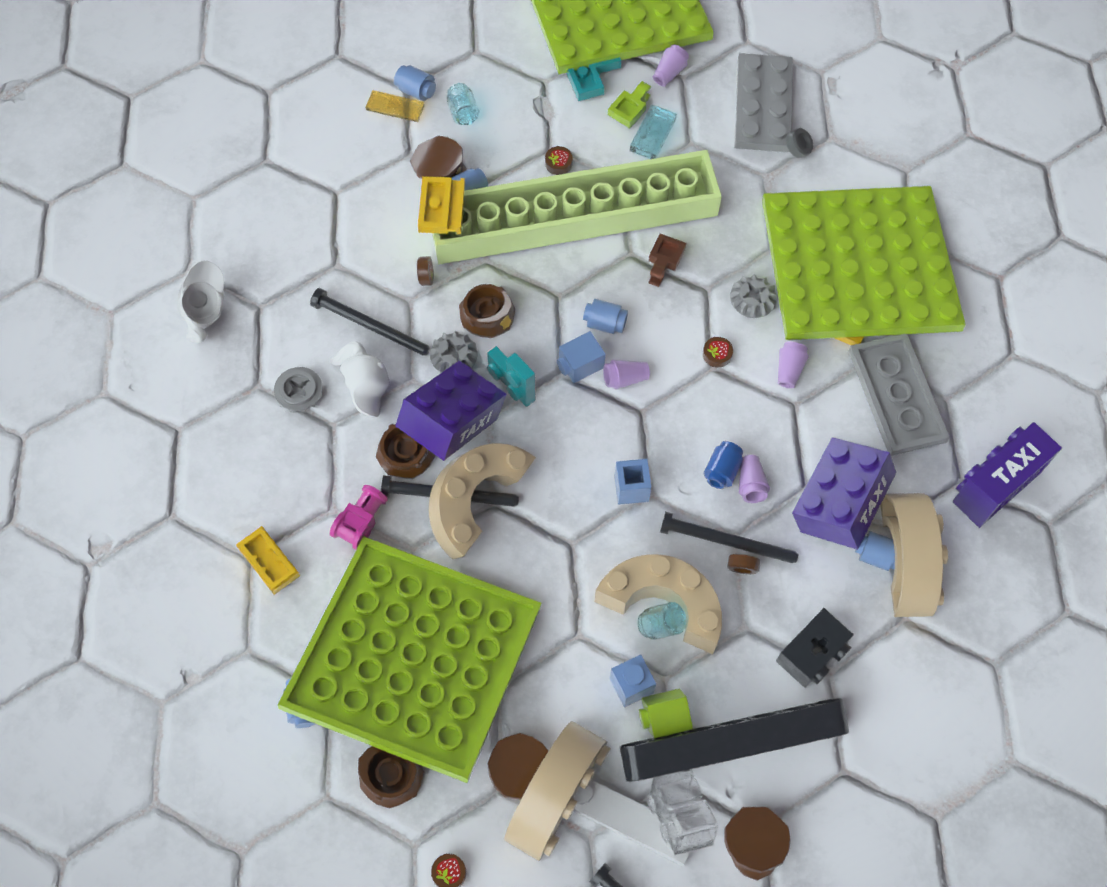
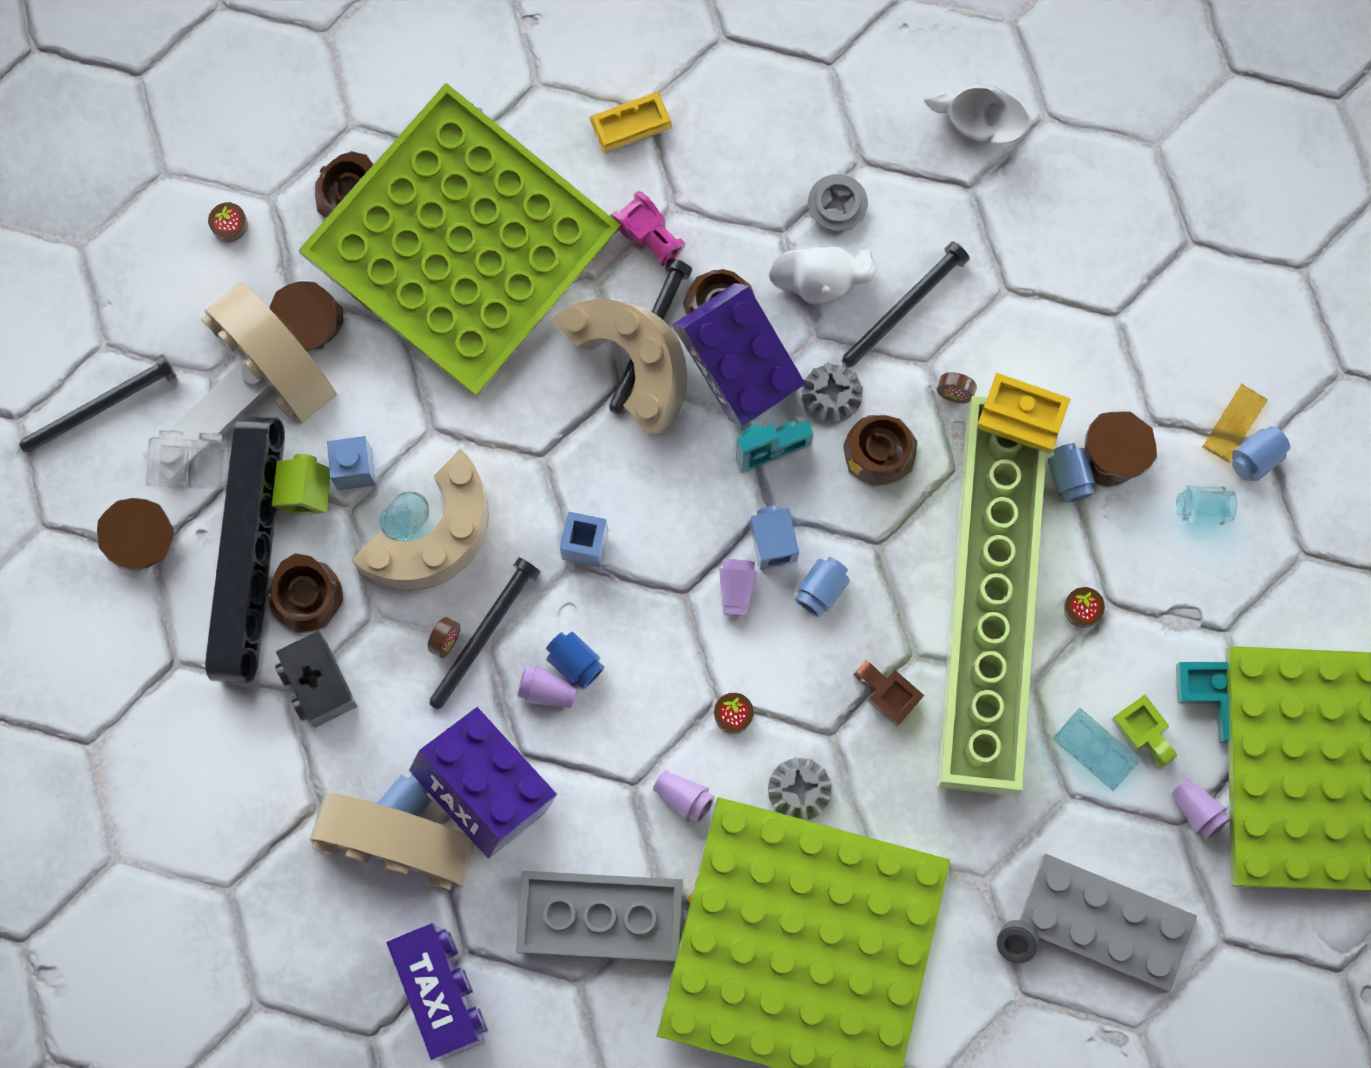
camera: 110 degrees right, 10 degrees up
none -> reddish brown hat [268,553,343,633]

